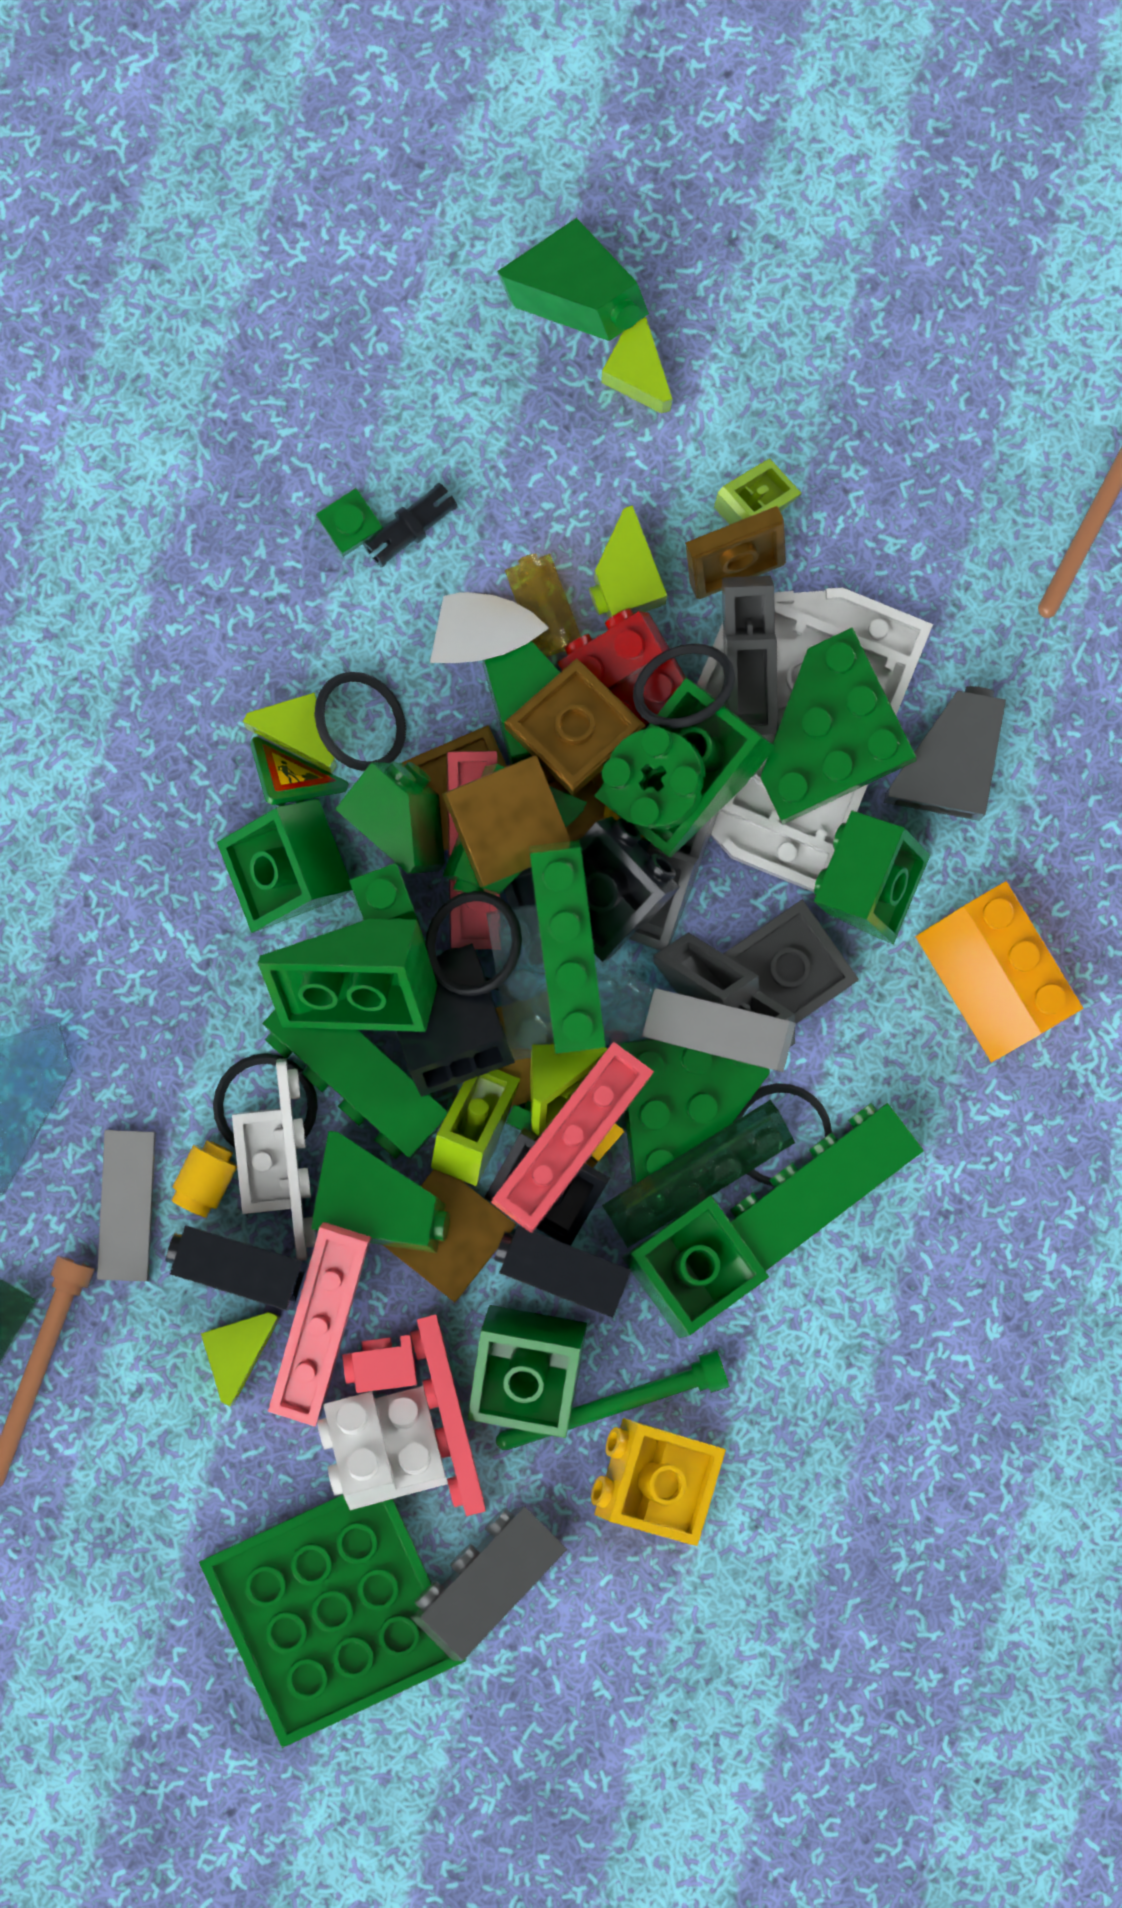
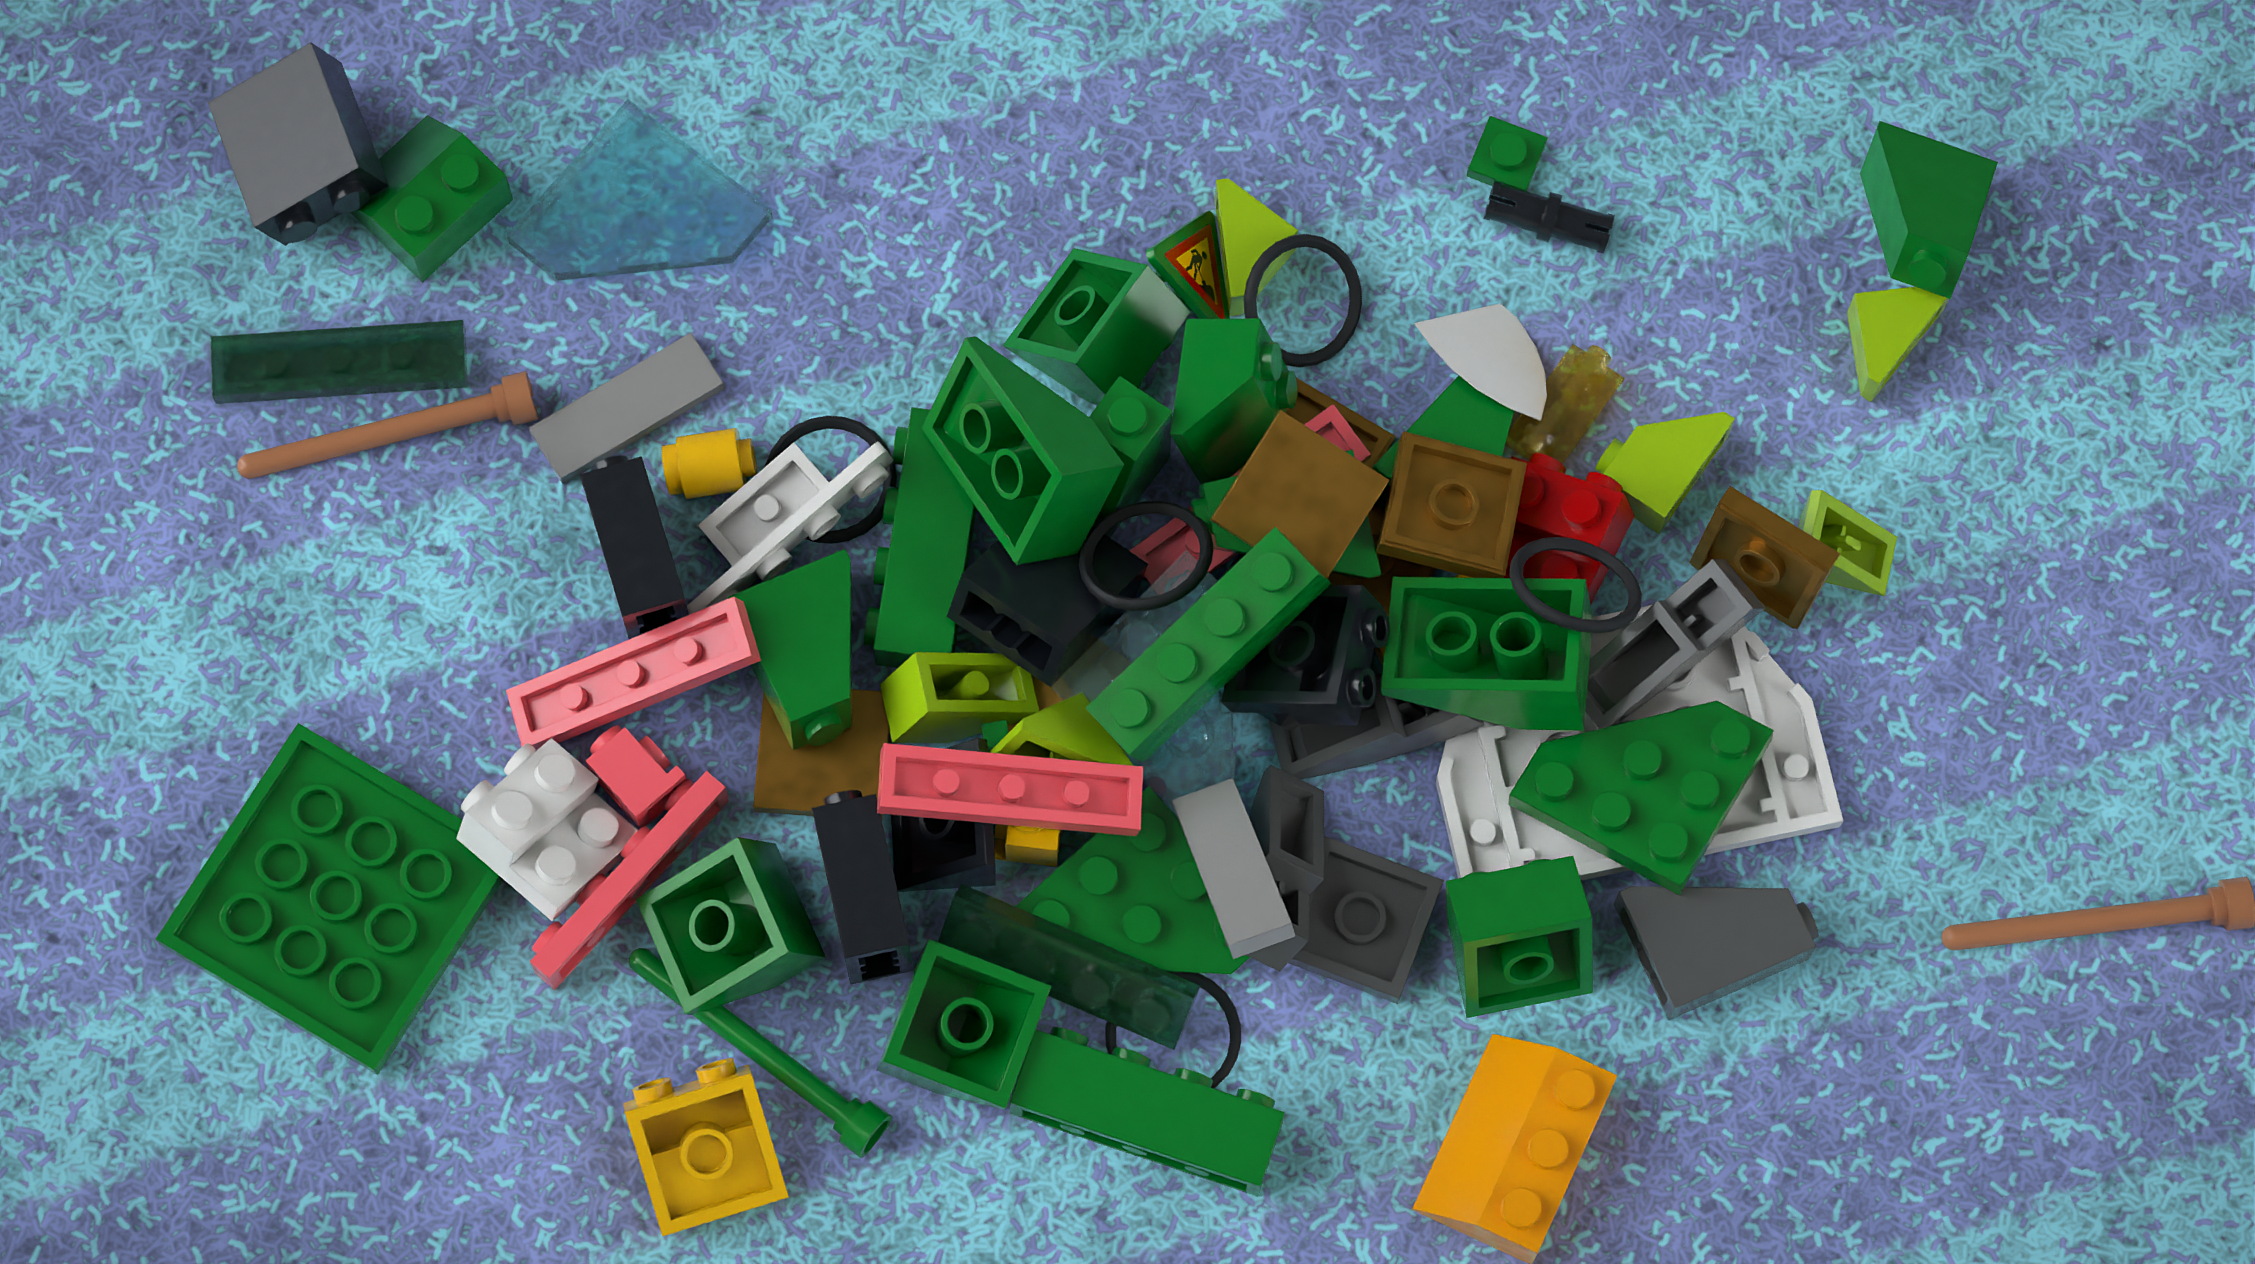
camera: 60 degrees right, 10 degrees down
lime slope [201,1312,281,1407] -> none
dark grey brick [411,1506,567,1661] -> none
green plate [602,727,706,830] -> none

